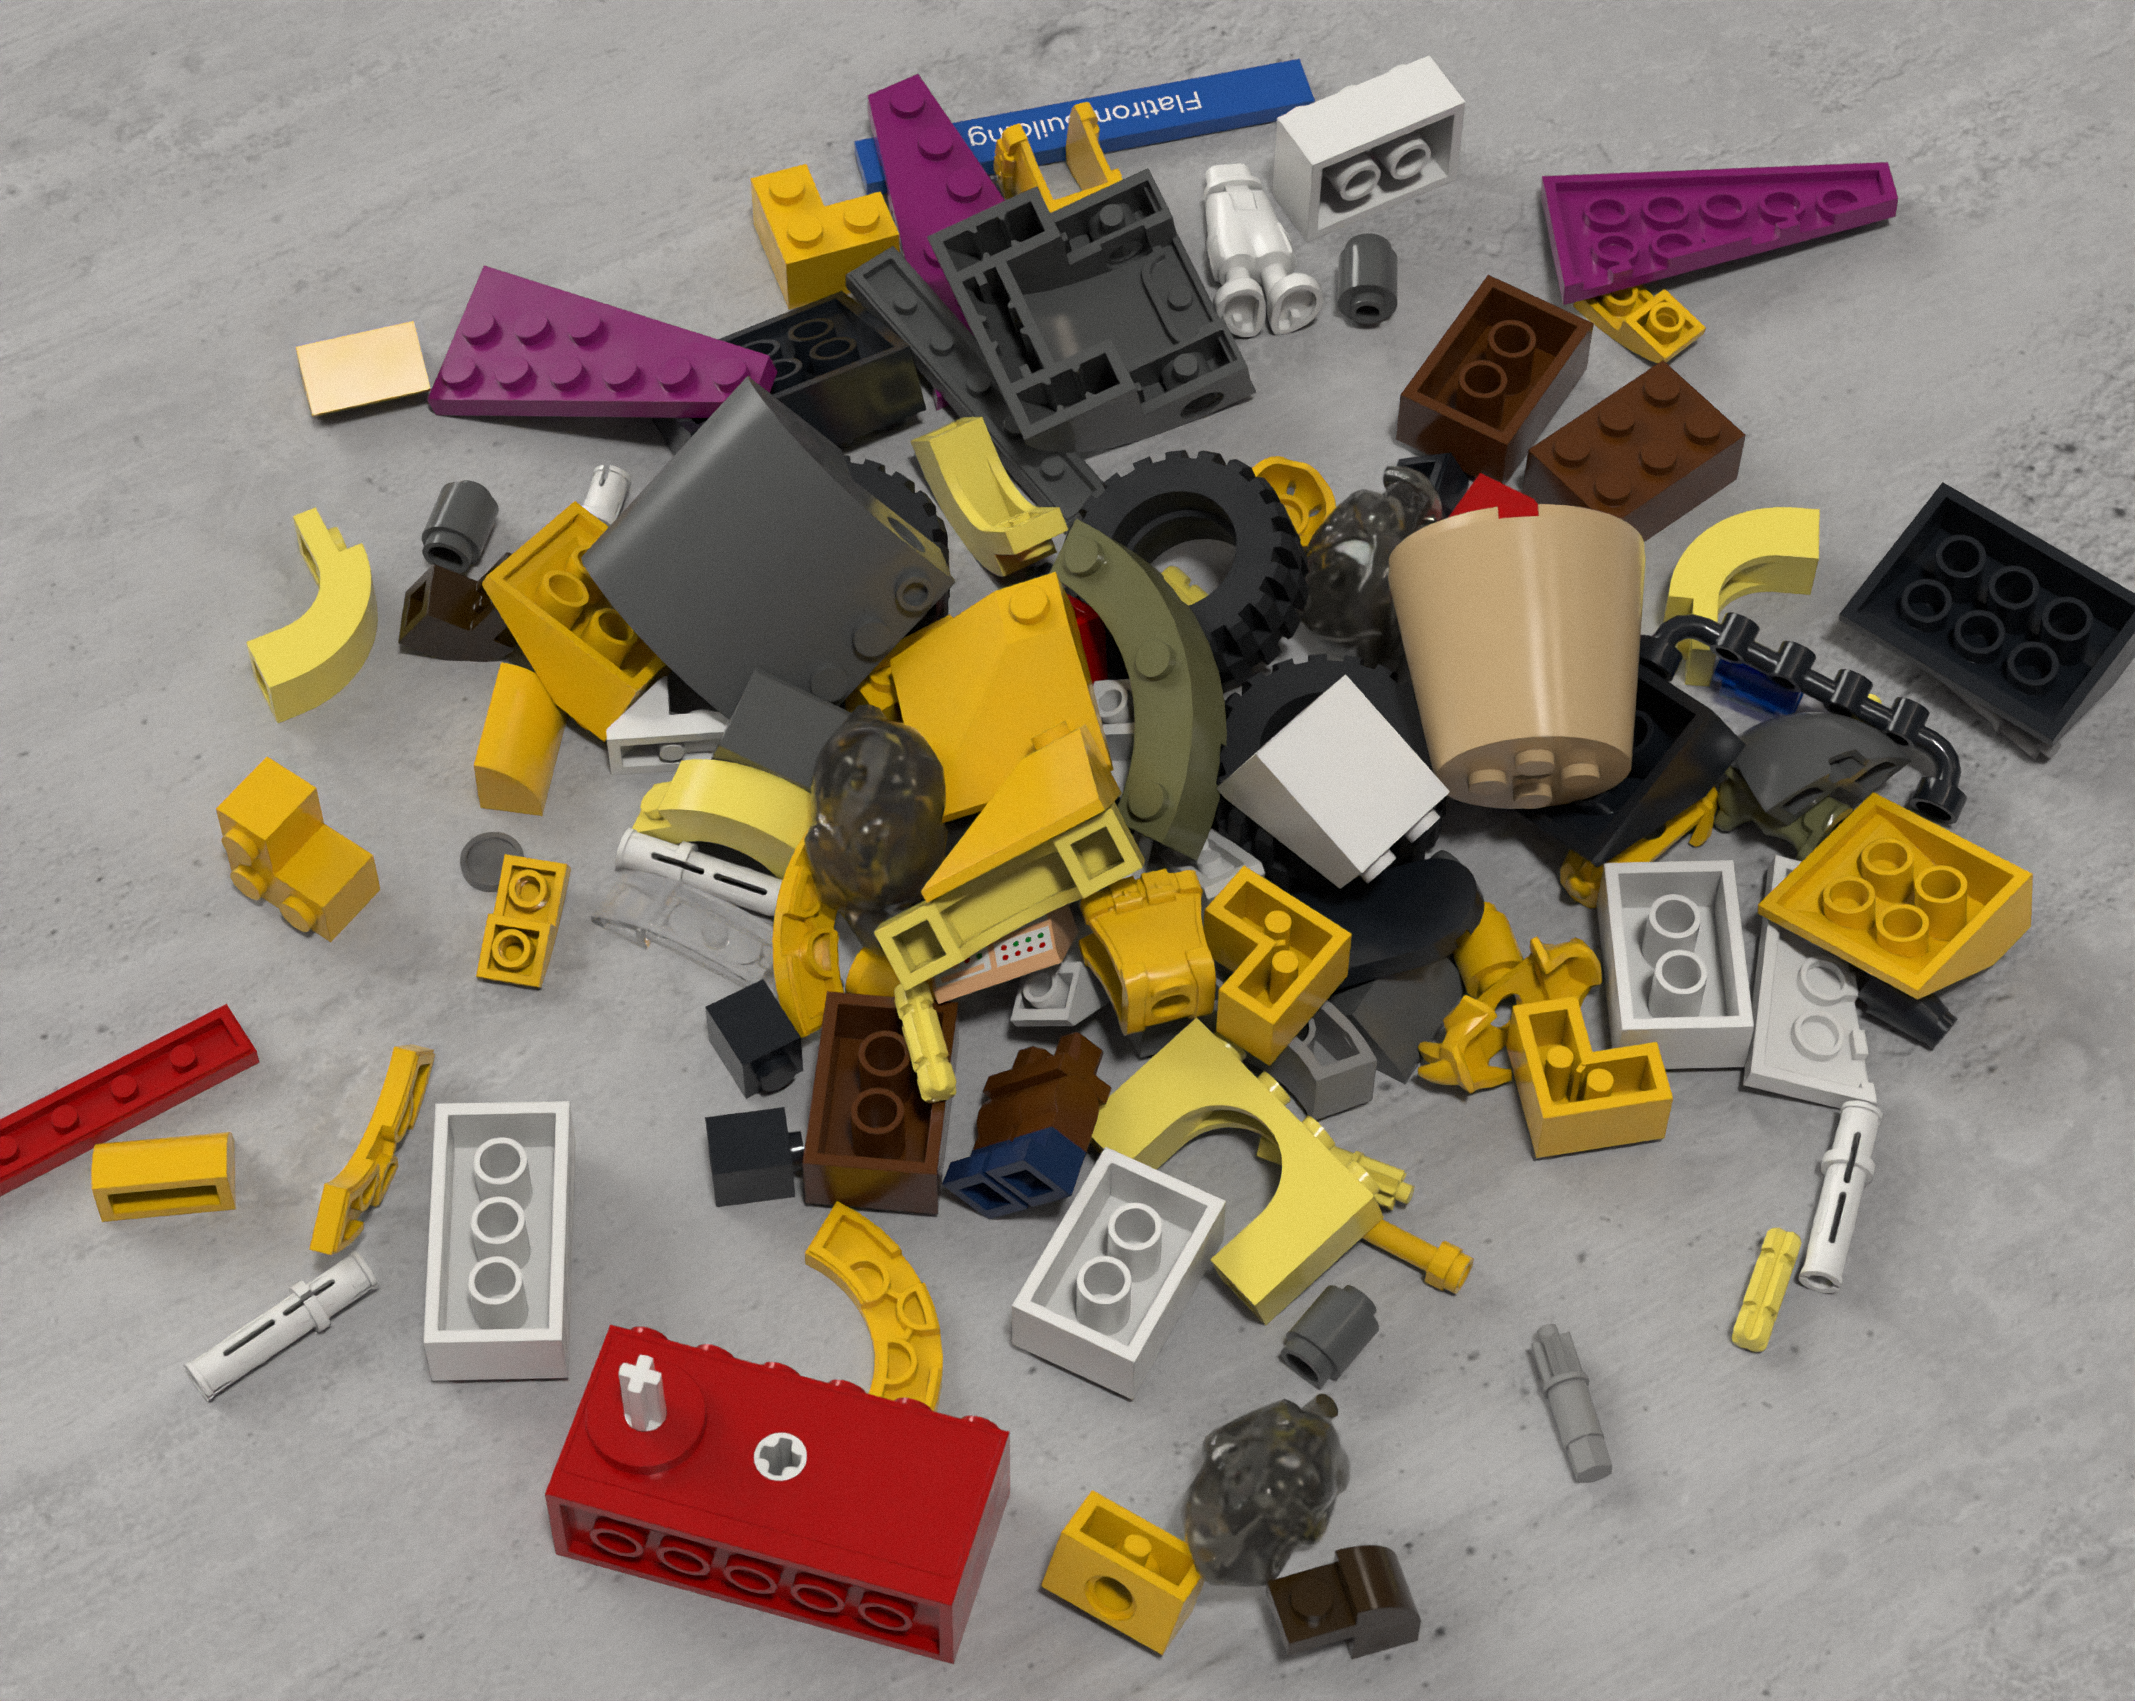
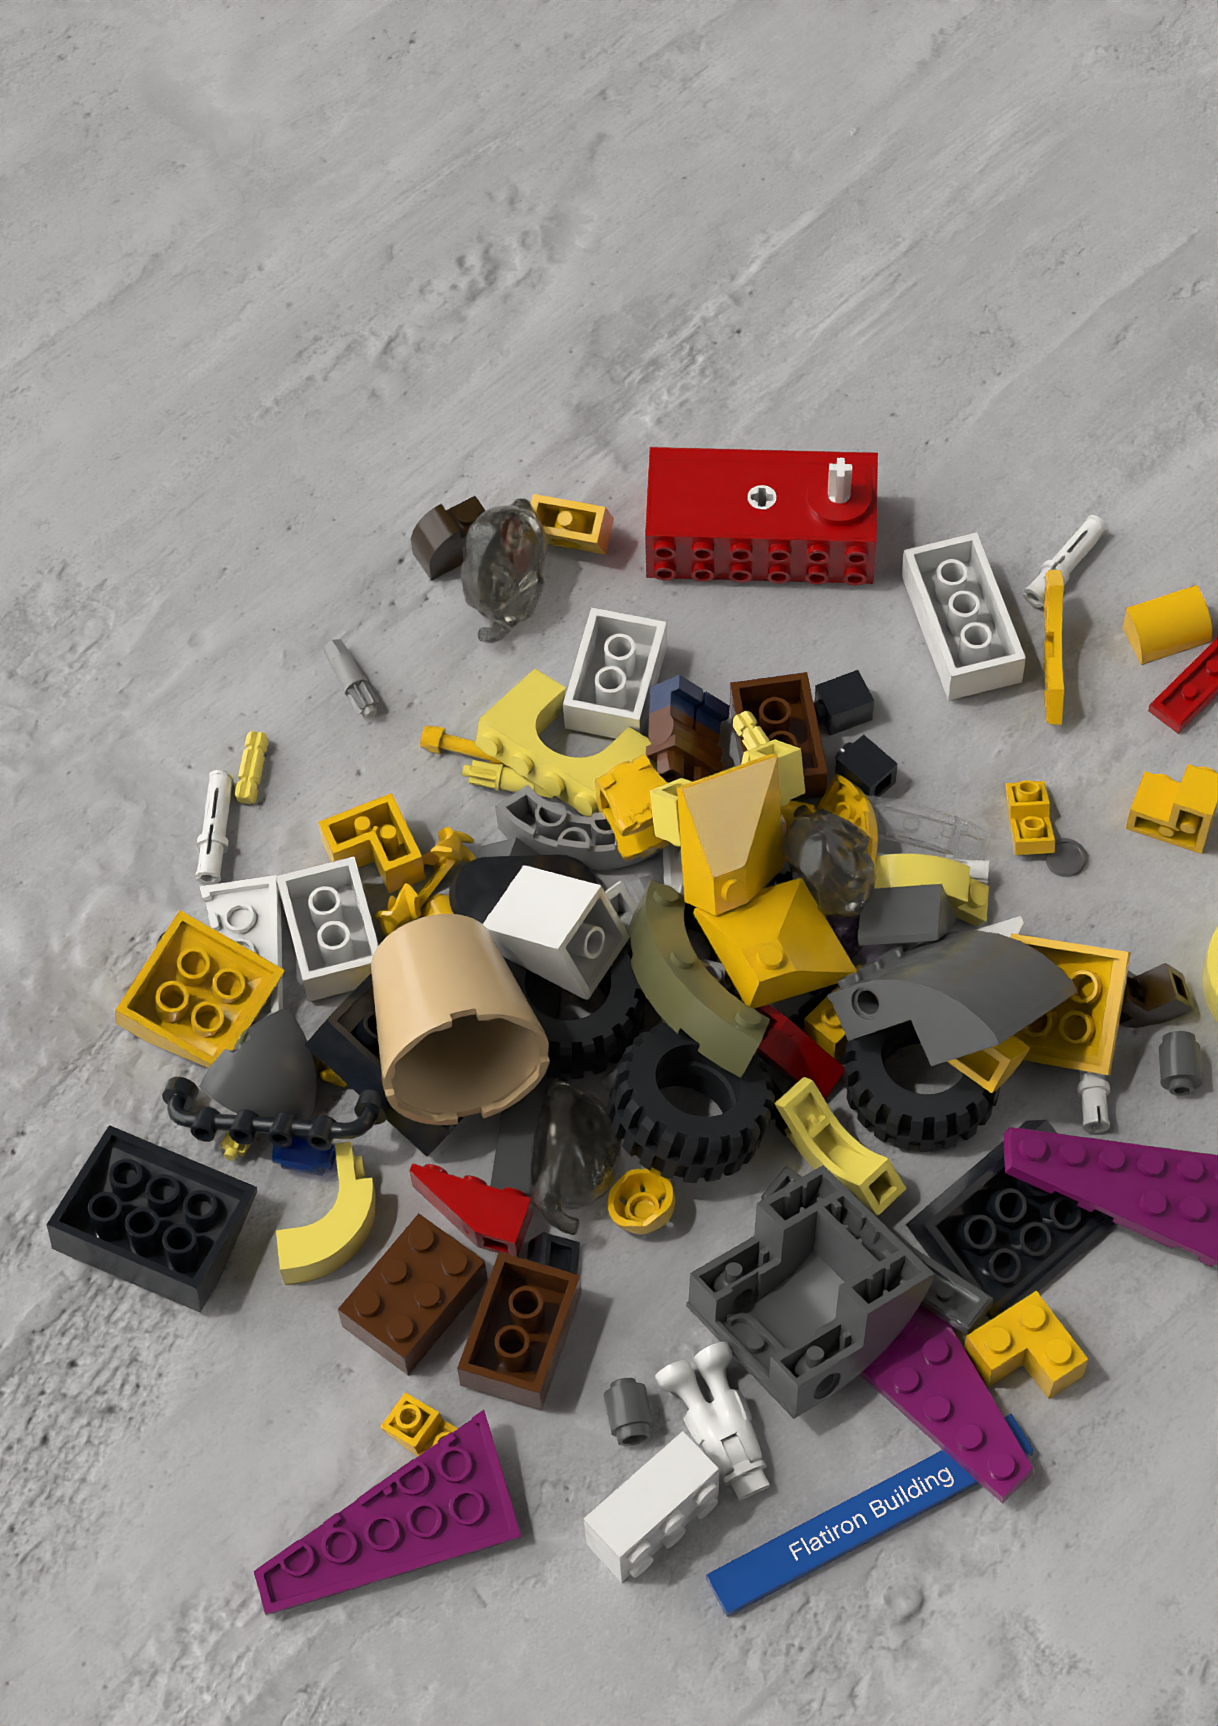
camera: 170 degrees right, 5 degrees up
yellow brick [473,662,568,816] -> none
yellow tile [805,1201,943,1412] -> none
yellow piece [994,102,1123,213] -> none
yellow brick [1203,866,1352,1066] -> none
dark grey brick [1281,1285,1379,1387] -> none

